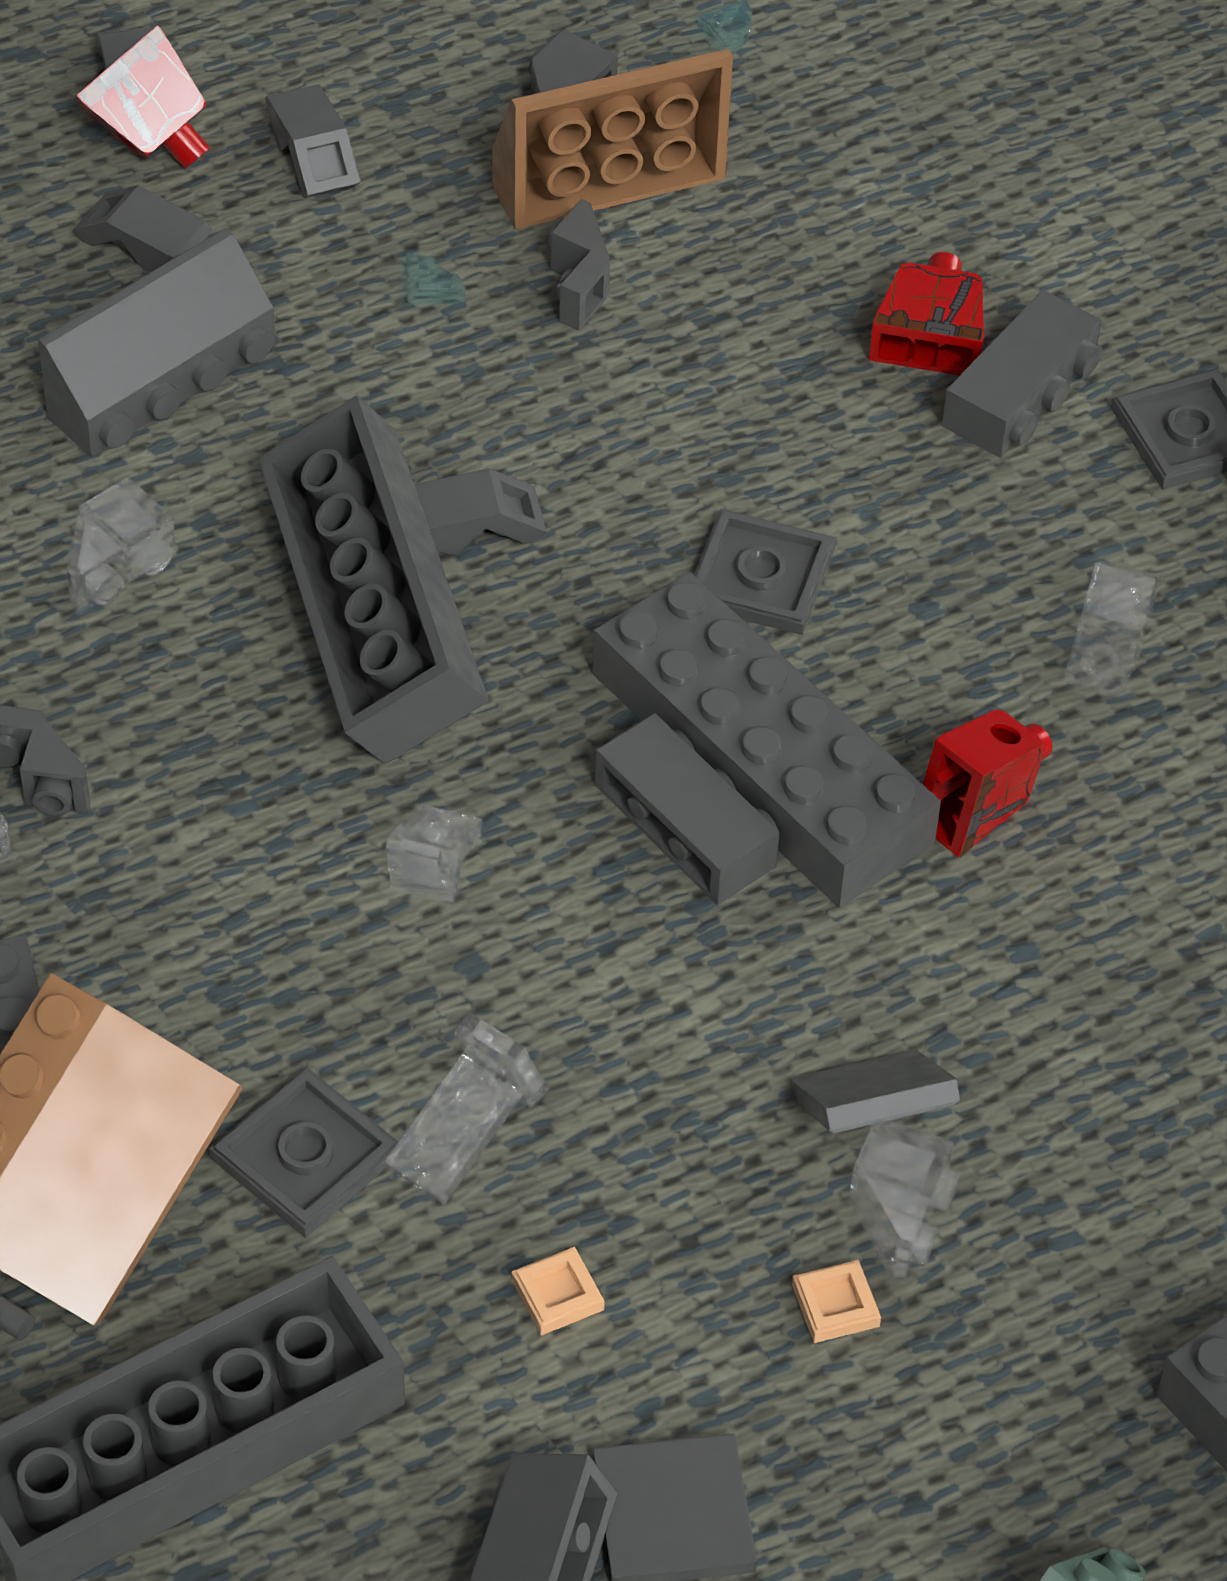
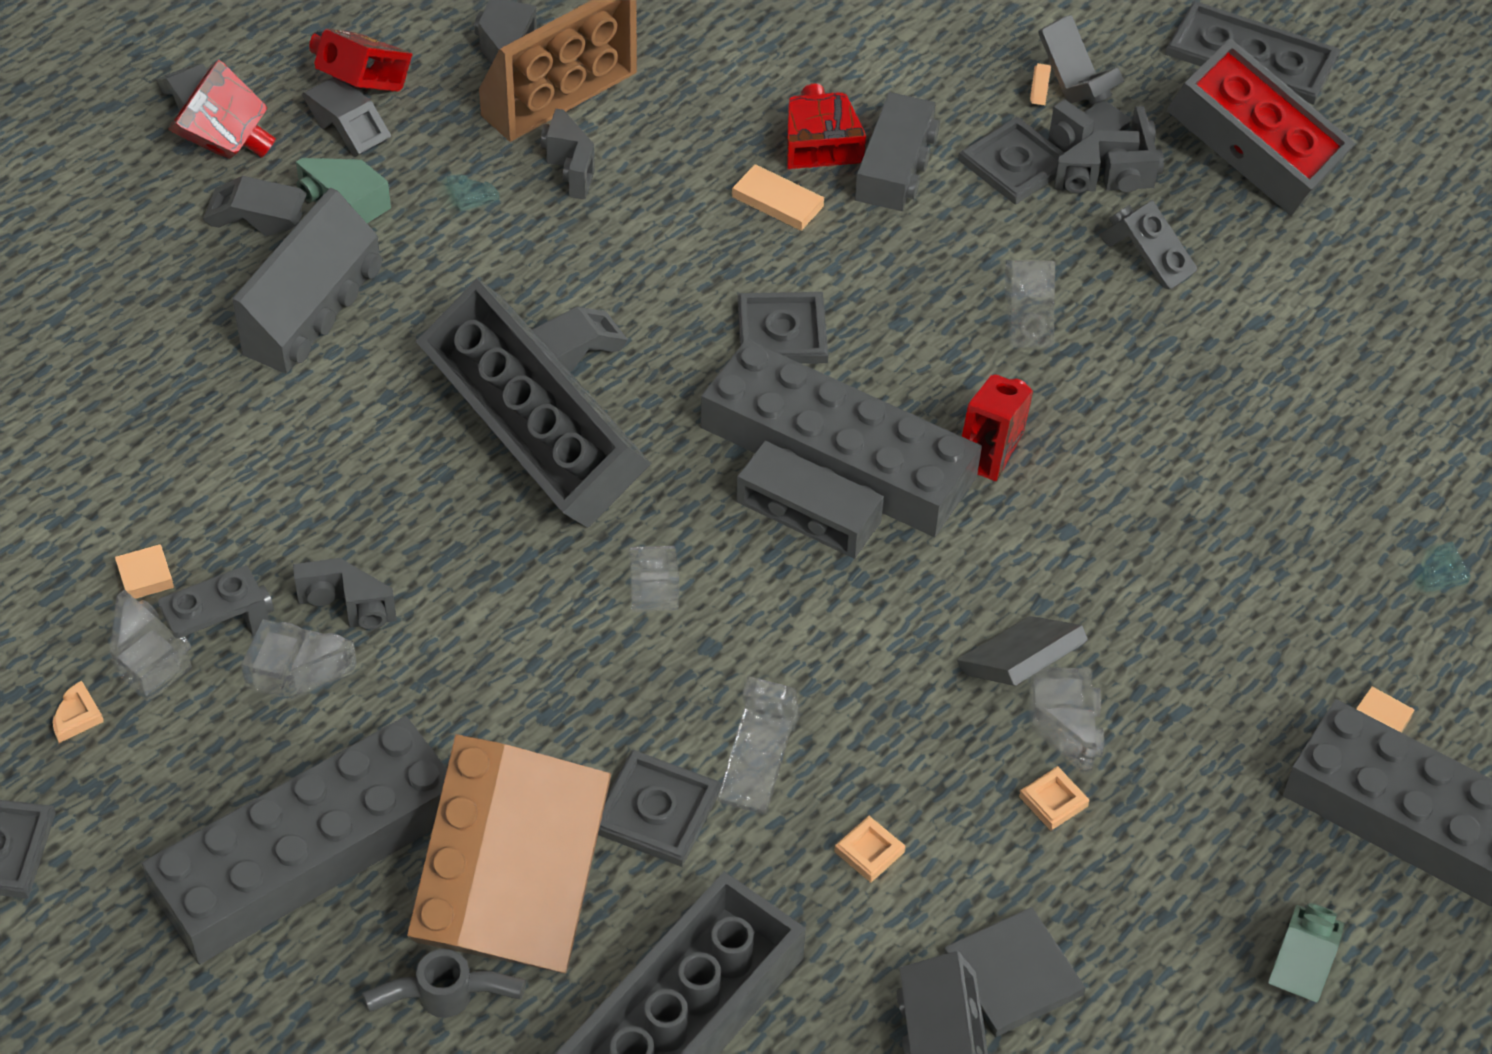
camera: 20 degrees left, 0 degrees up
clear slope [67,477,176,614] -> none
none -> sand green slope [296,158,391,223]
none -> red torso [309,29,413,92]
none -> light nougat tile [732,164,824,231]

